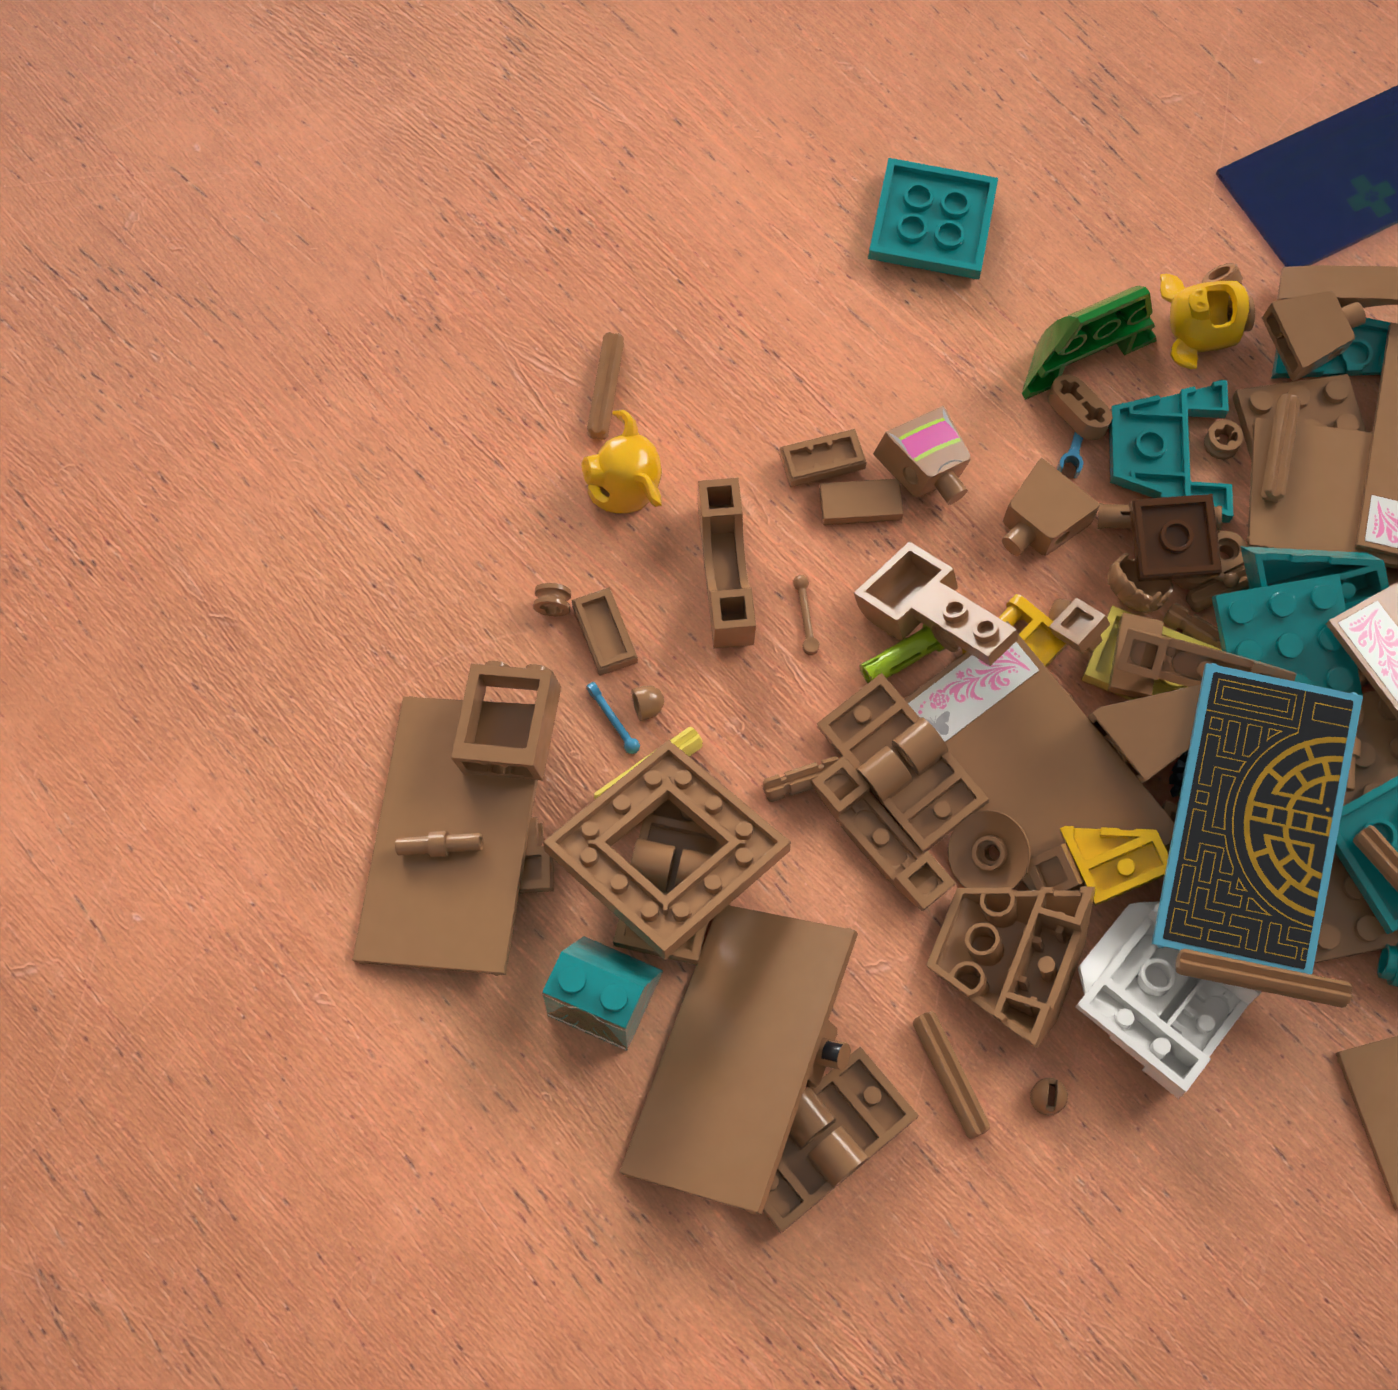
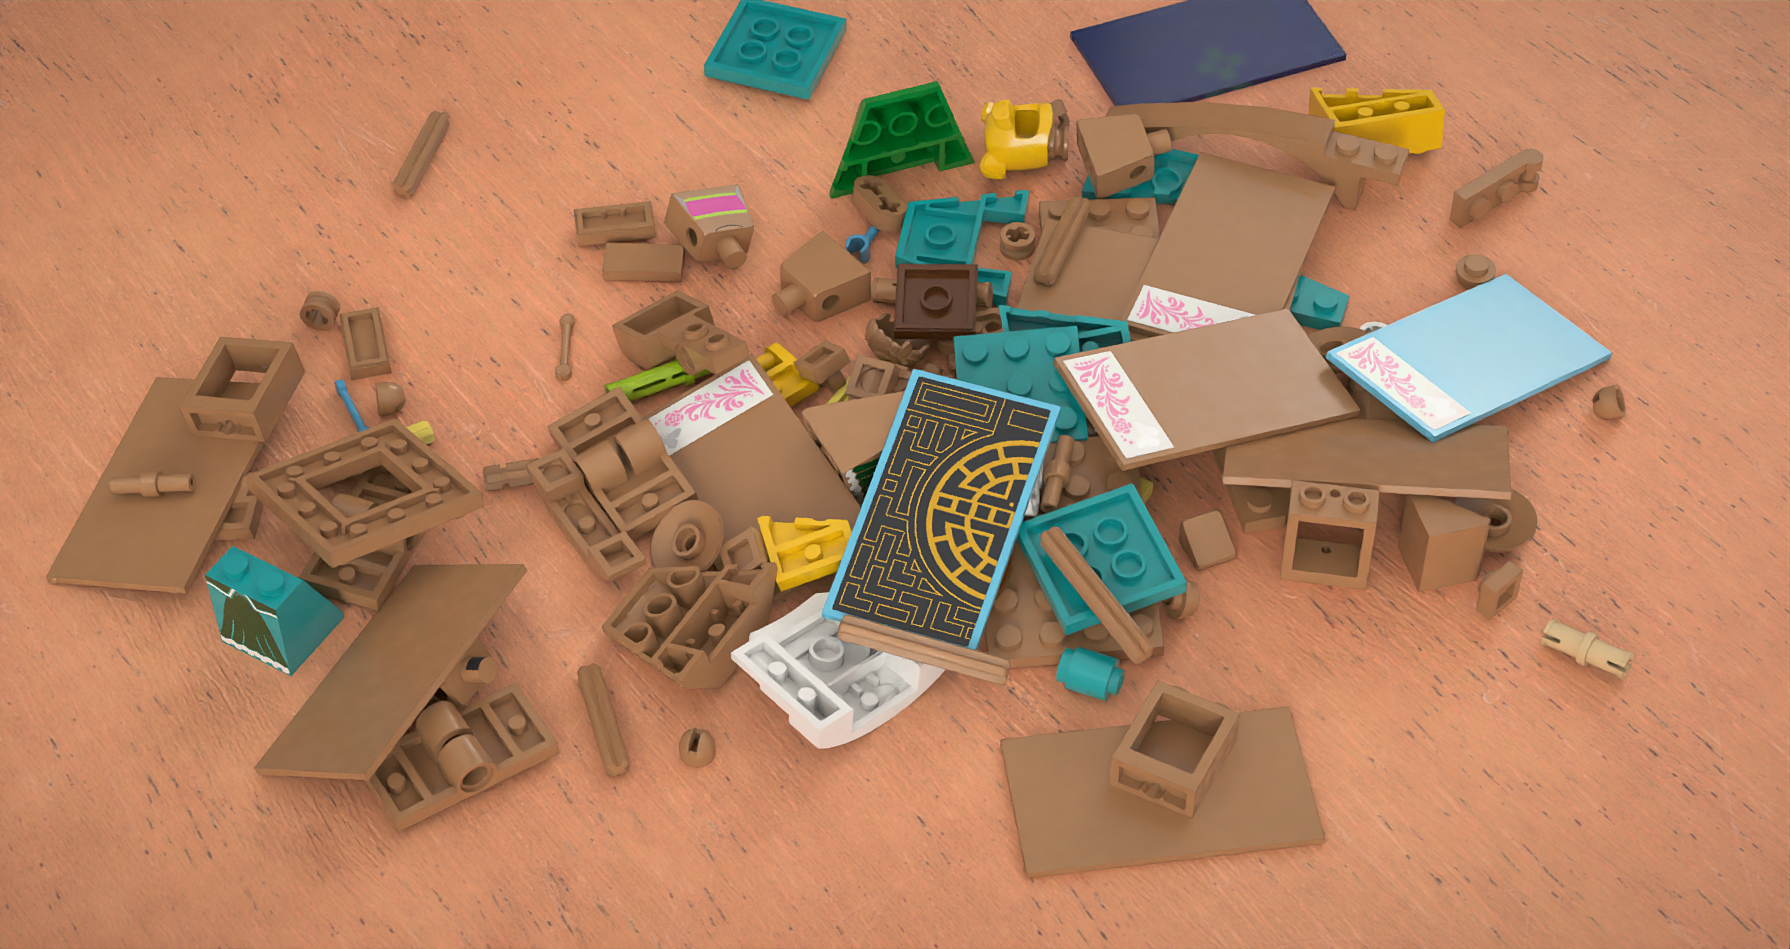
camera: 10 degrees right, 20 degrees down
yellow piece [581,410,662,513] -> none
medium nougat arch [697,478,756,649] -> none

